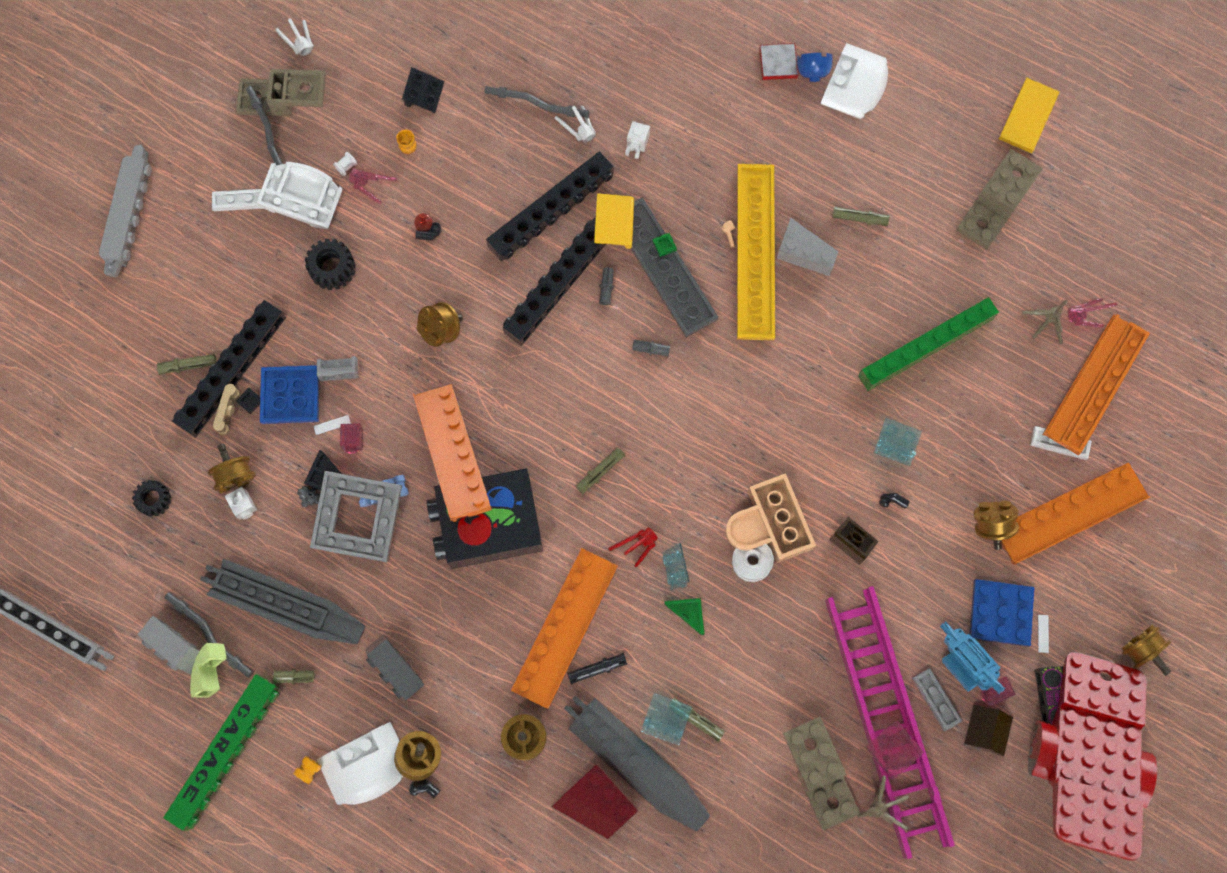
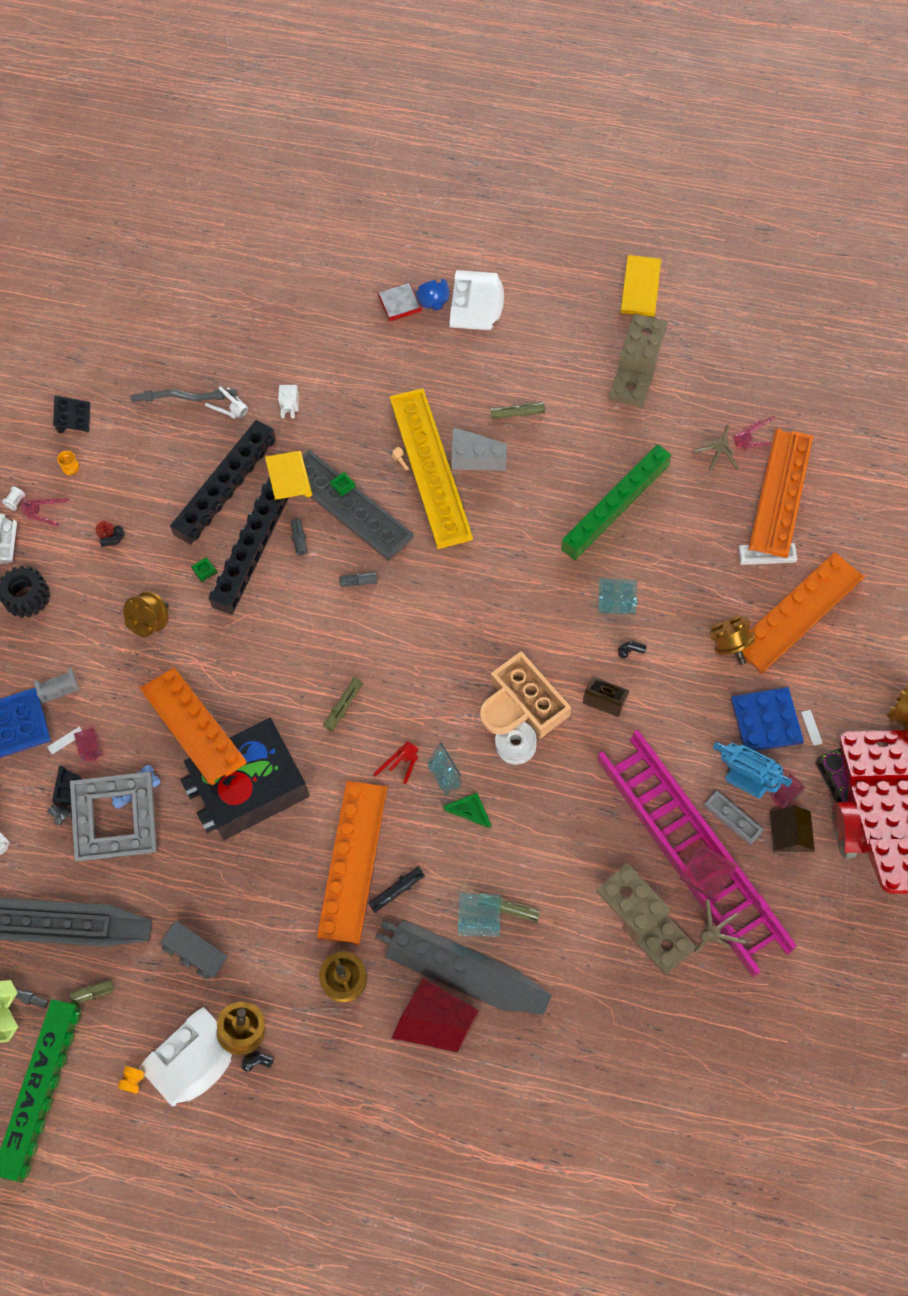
camera: 15 degrees left, 10 degrees down
none -> green tile [191,557,217,583]

